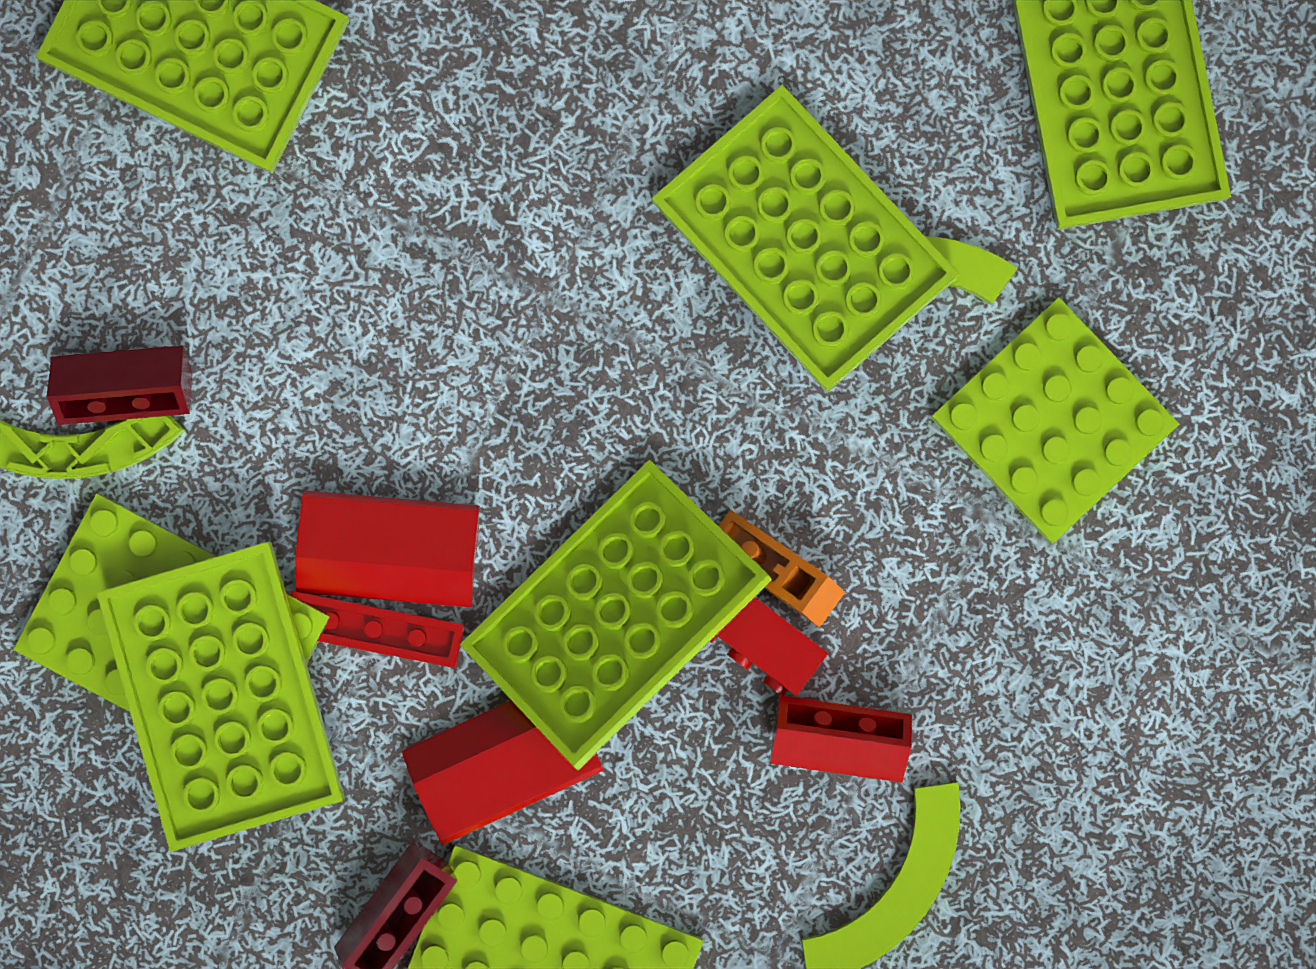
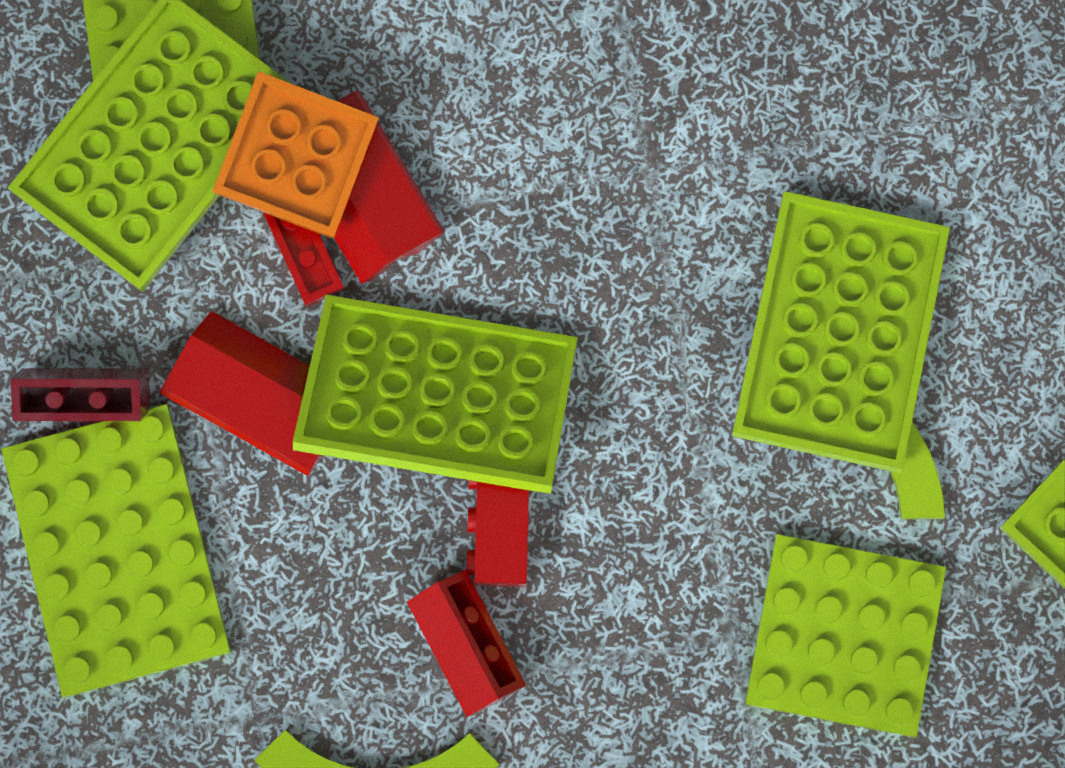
camera: 60 degrees right, 5 degrees down
orange slope [719,509,845,628] -> none
none -> orange plate [212,71,379,239]

